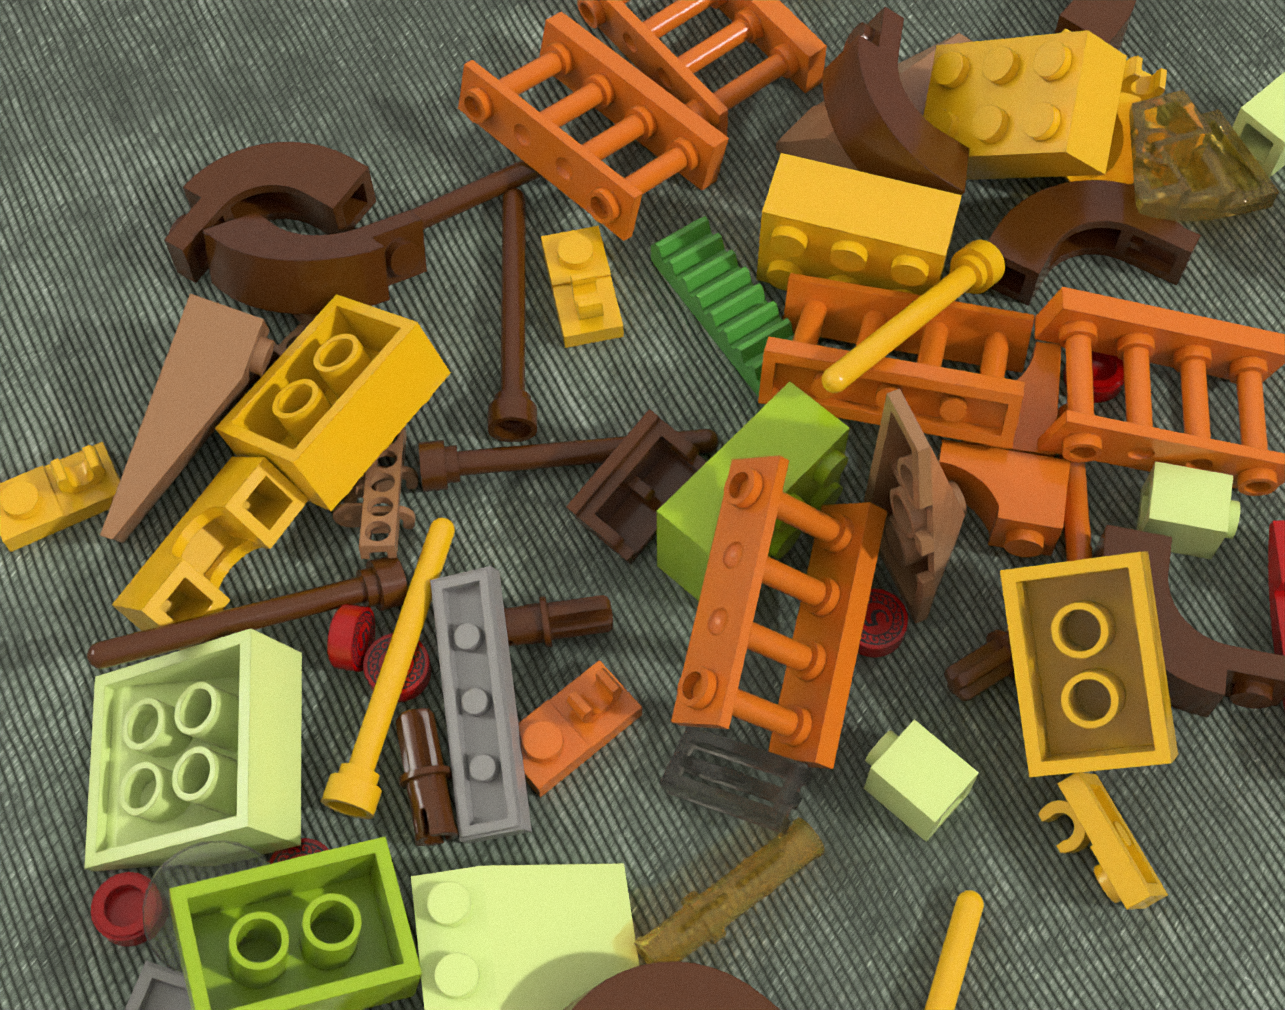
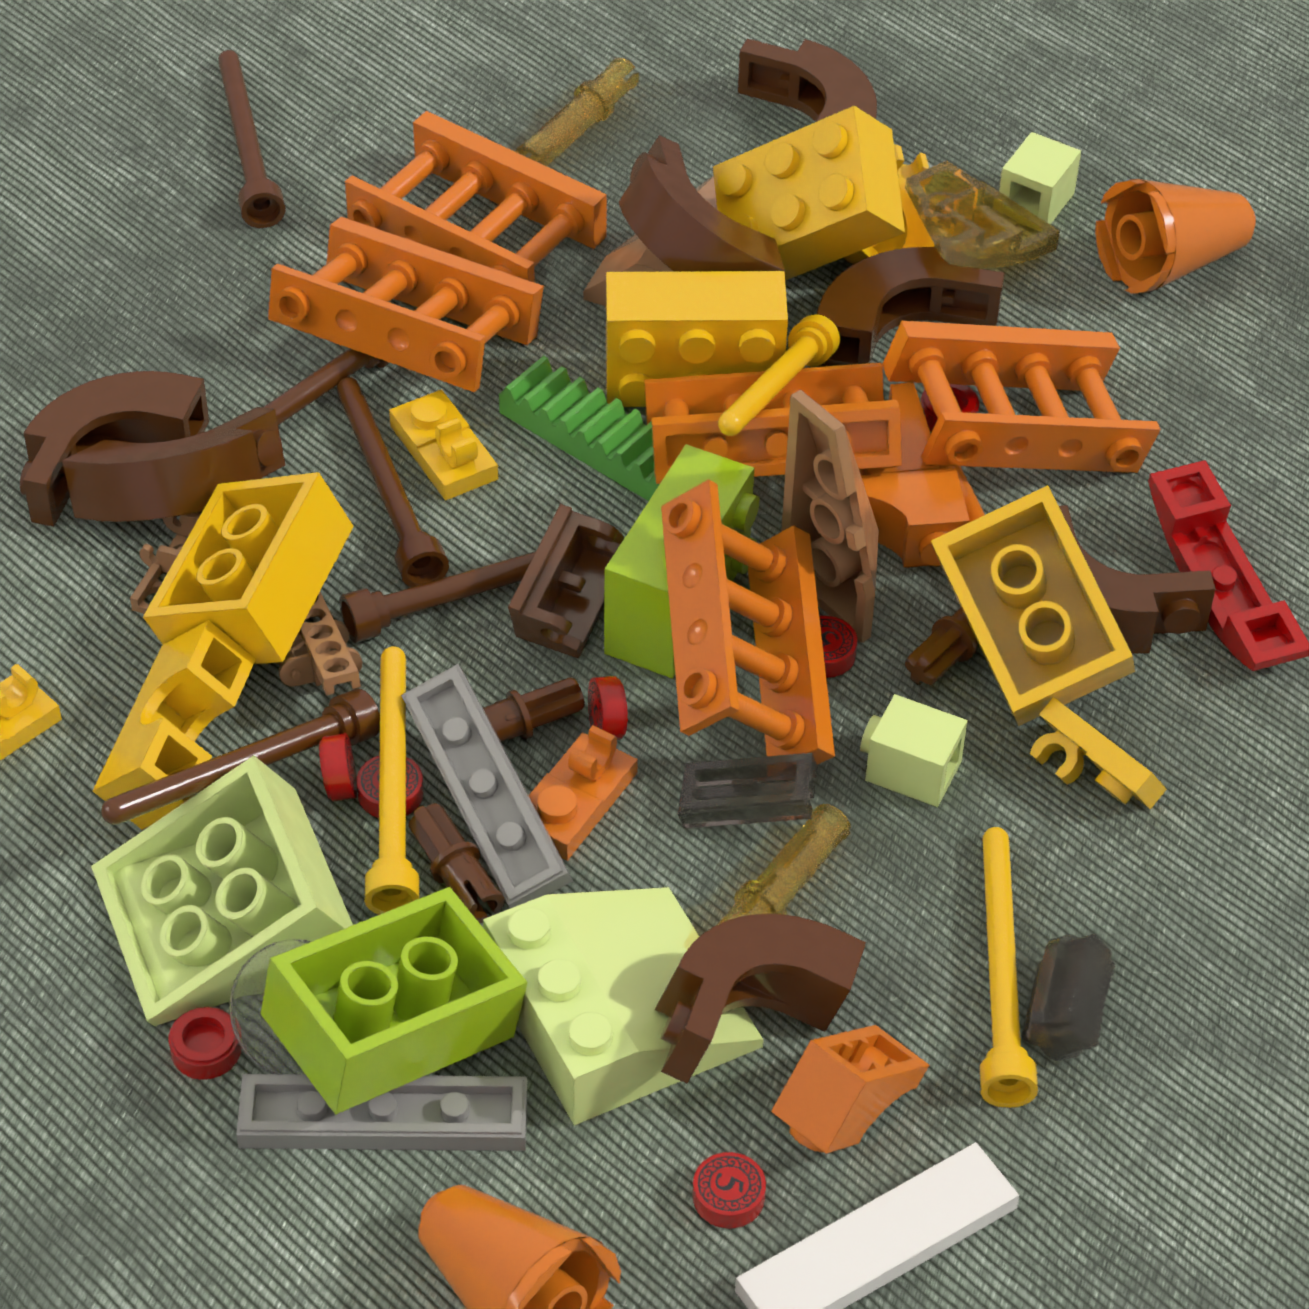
camera: 20 degrees left, 15 degrees down
medium nougat wedge [100,293,275,544] -> none
yellowish green brick [1137,461,1241,559] -> none
none -> red tile [588,676,628,740]

